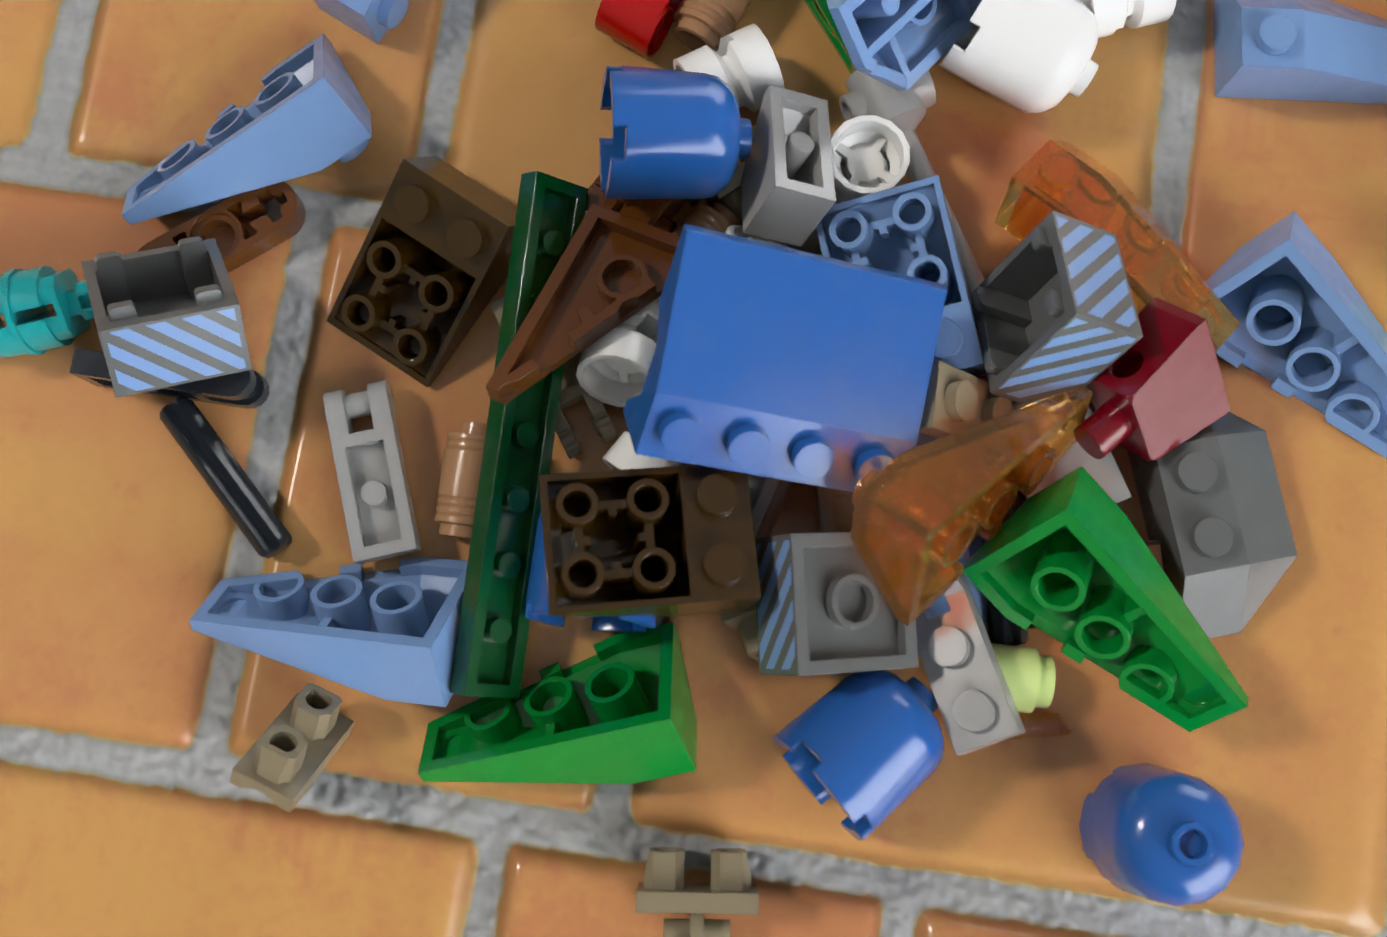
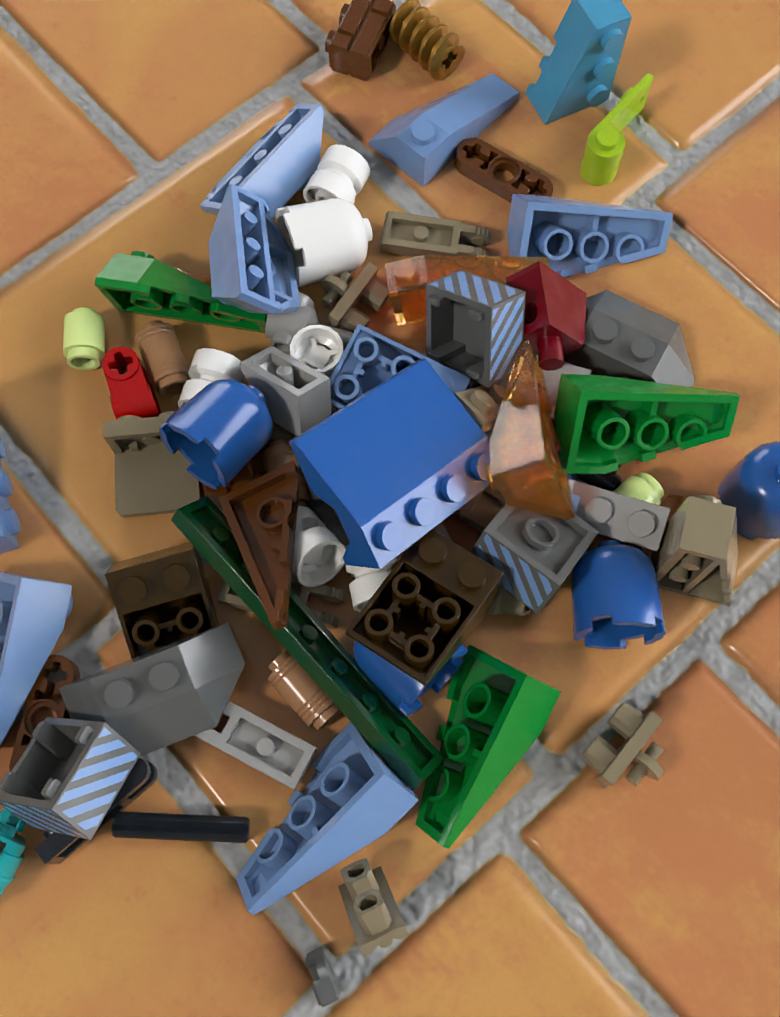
camera: 50 degrees left, 10 degrees down
none -> dark grey wedge [59,621,246,757]
none -> dark tan bracket [103,411,201,518]
none -> dark grey tile [305,946,341,1008]
none -> dark tan hips [321,262,391,333]
none -> dark tan hinge [380,211,491,267]
none -> reddish brown beam [455,138,553,203]
none -> dark tan wedge [651,495,738,606]

